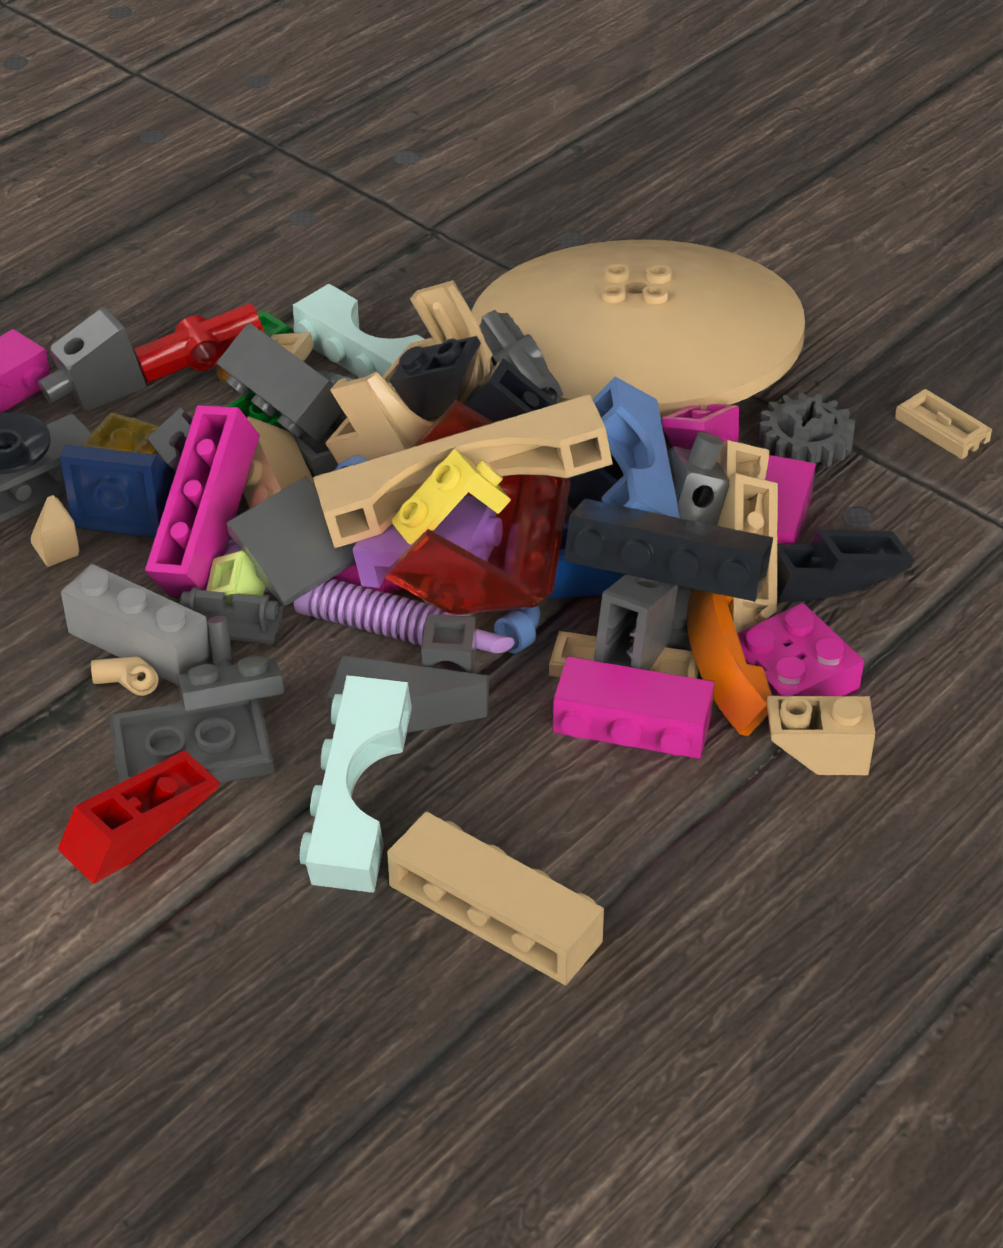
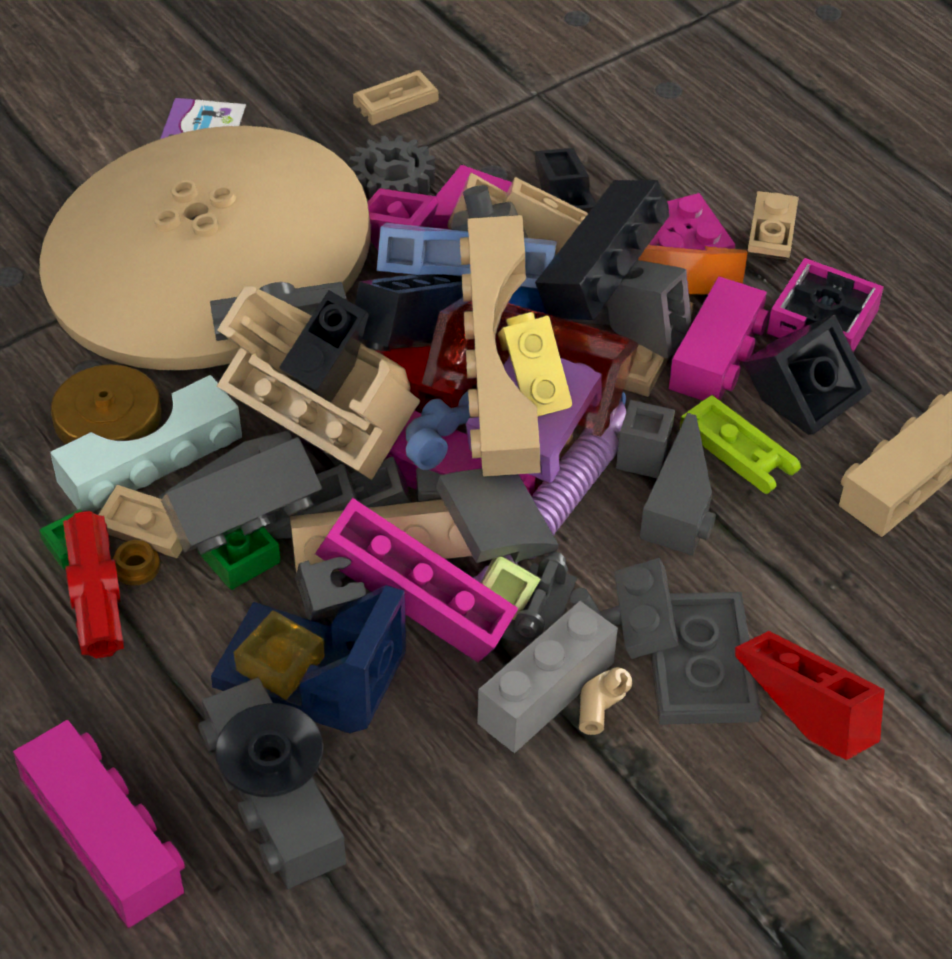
camera: 80 degrees left, 5 degrees up
tan slope [31,495,80,567] -> none
dark grey torso [38,307,147,411] -> none
light aqua arch [300,675,412,893] -> none
none -> pearl gold wheel [51,365,161,444]
none -> sticker [160,98,246,139]
none -> lime hinge [679,395,801,494]
none -> black slope [743,315,872,435]
none -> piece [767,258,884,352]

